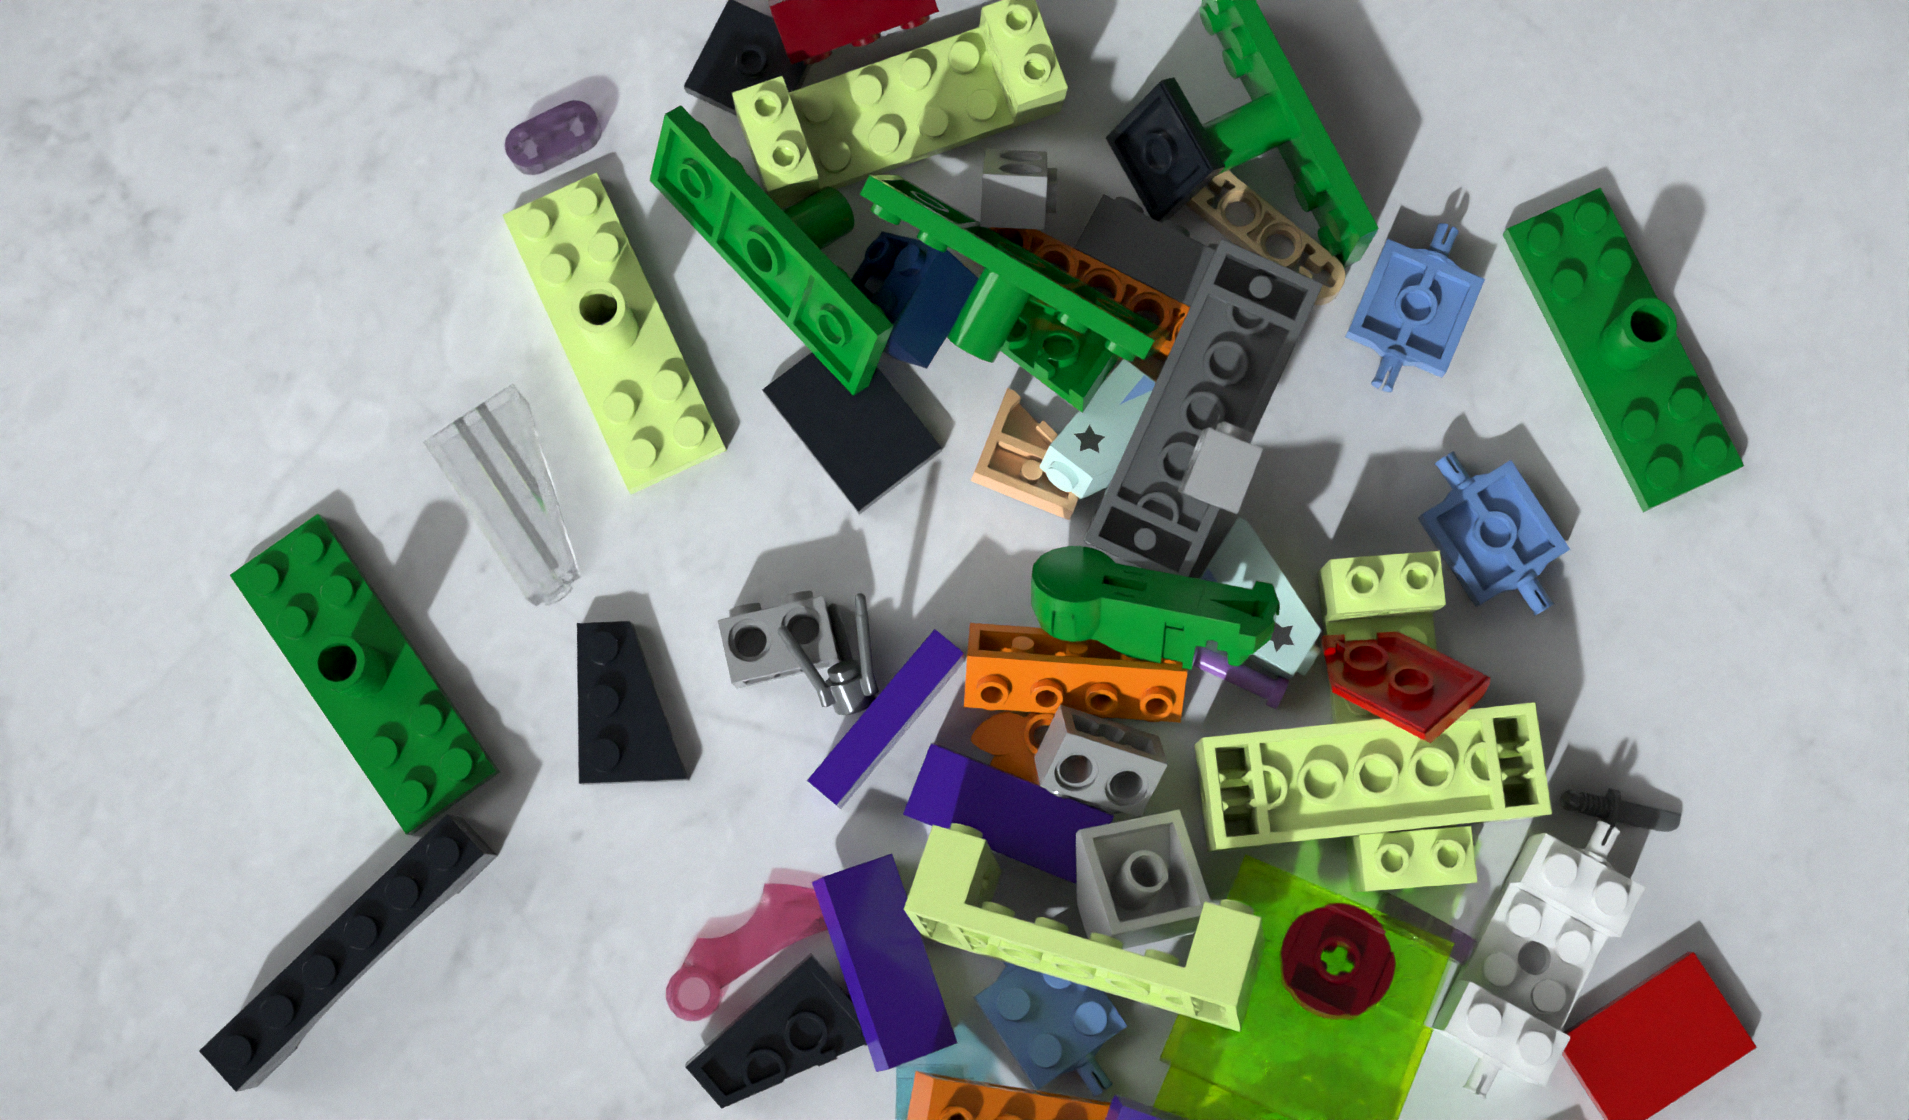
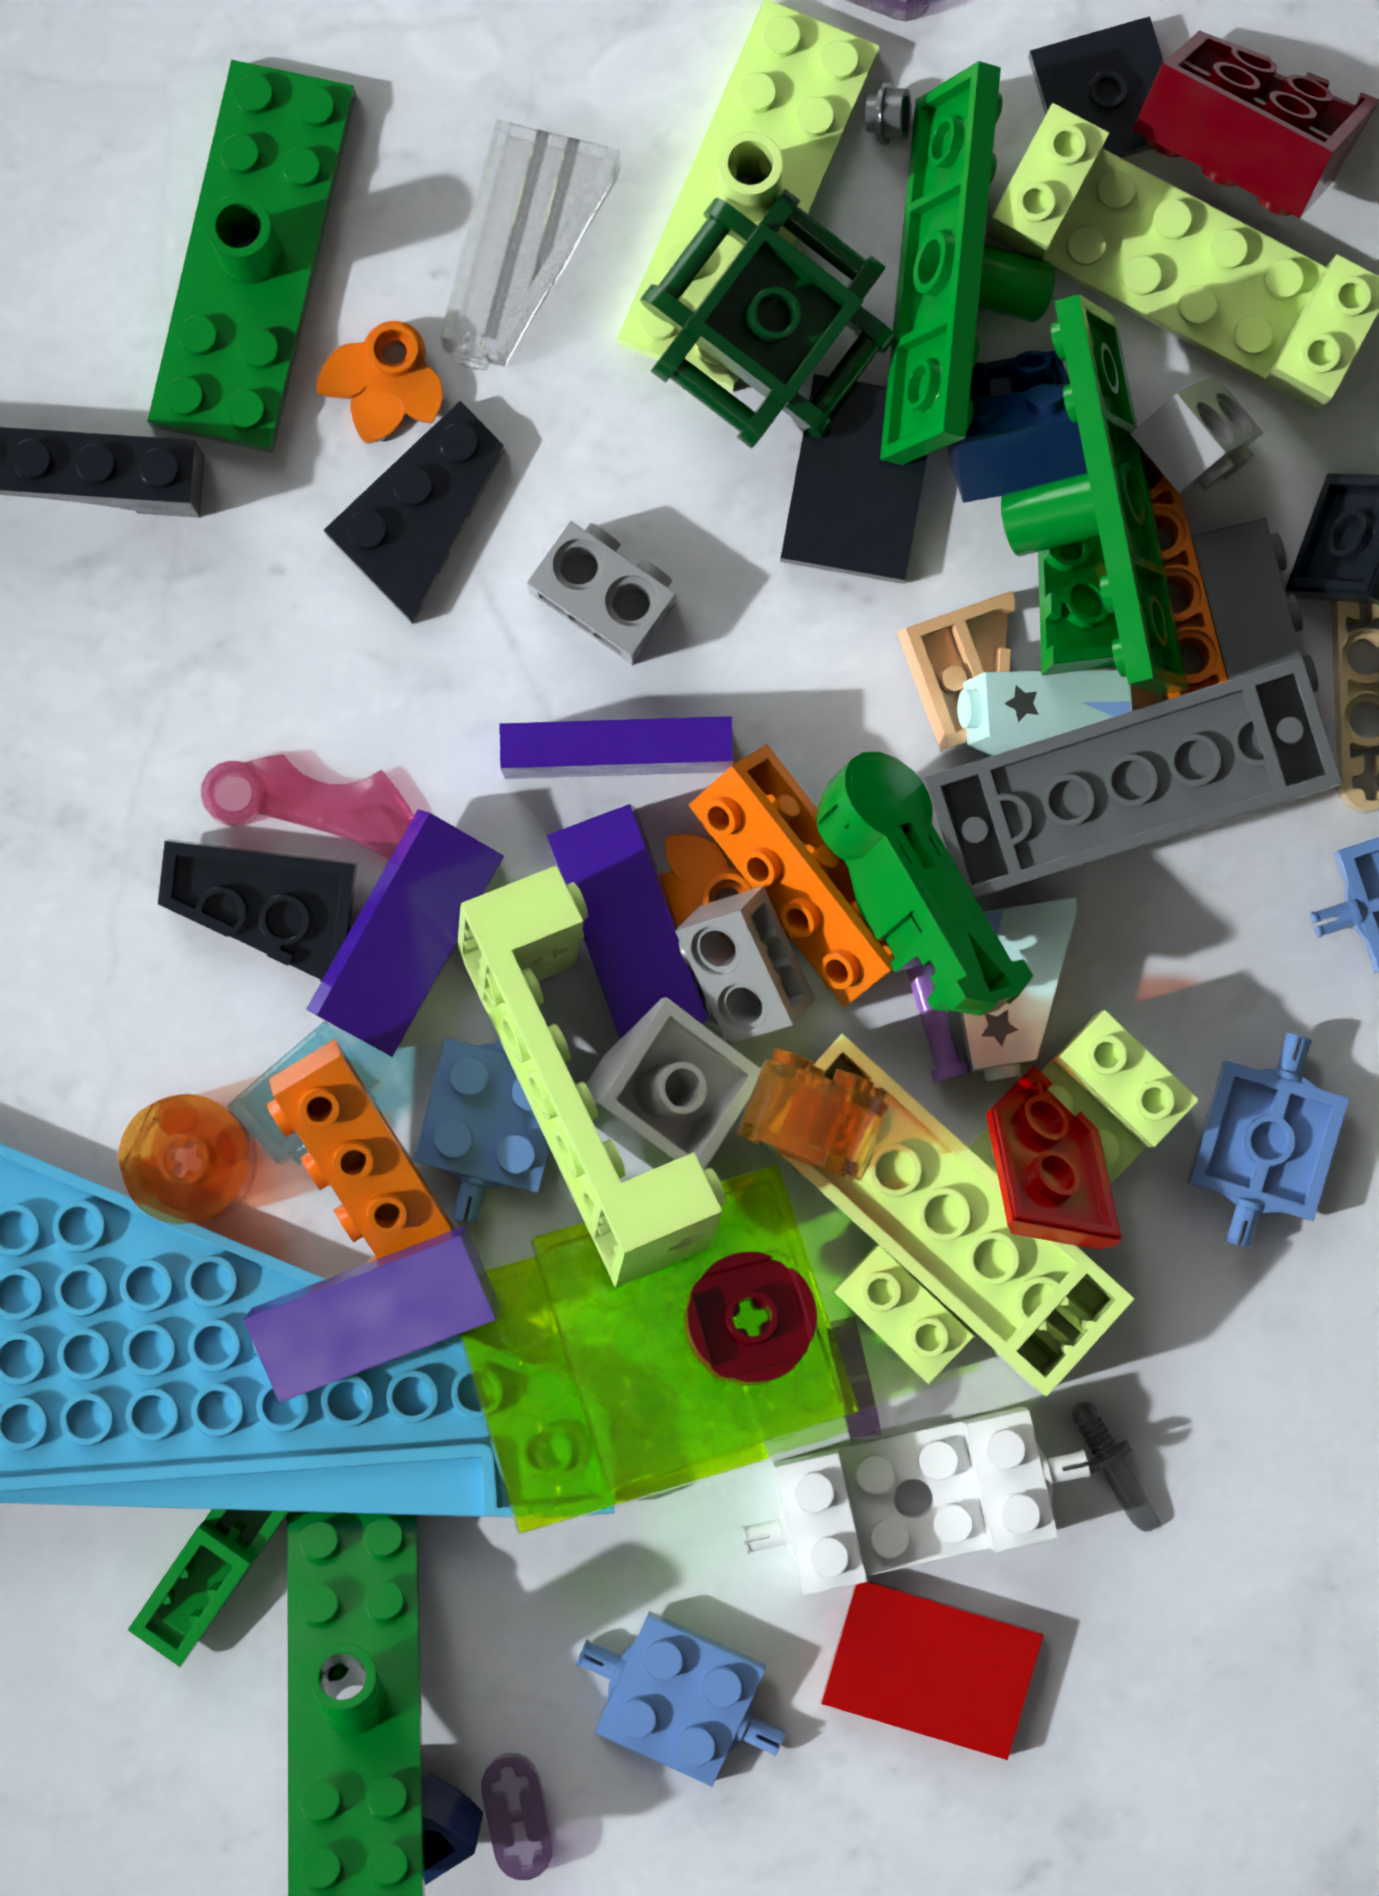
camera: 45 degrees right, 5 degrees up
dark grey plant [778,593,879,715] -> none
light grey brick [1178,422,1263,514] -> none
none -> orange plate [316,321,443,444]
none -> dark green brick [640,189,896,449]
none -> clear orange brick [736,1048,889,1181]
none -> dark grey plate [865,82,912,145]

